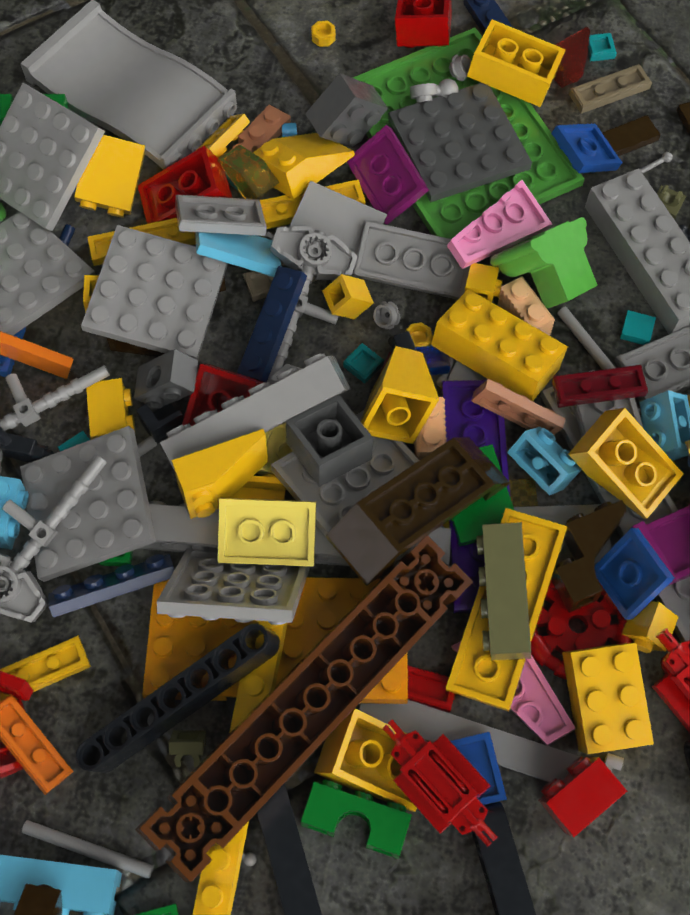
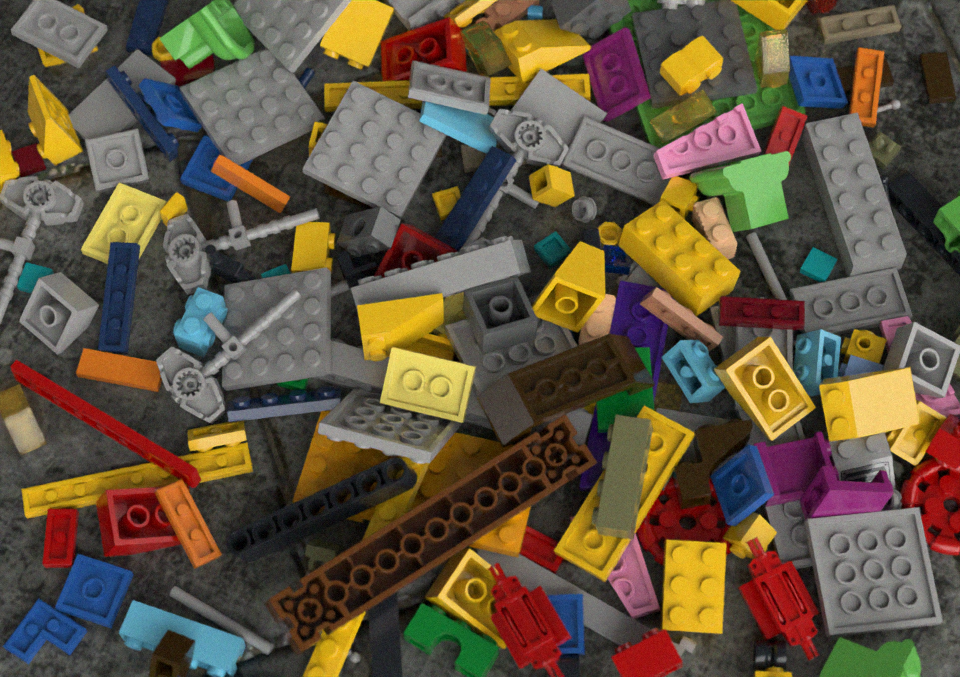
camera: 15 degrees right, 0 degrees up
none -> yellow plate [188,420,247,452]
none -> yellow tile [432,186,461,220]
none -> clear yellow slope [649,89,717,143]
none -> yellow brick [660,36,723,96]
none -> clear yellow slope [754,29,790,88]
none -> red plate [763,106,808,164]
none -> orange tile [849,47,884,128]

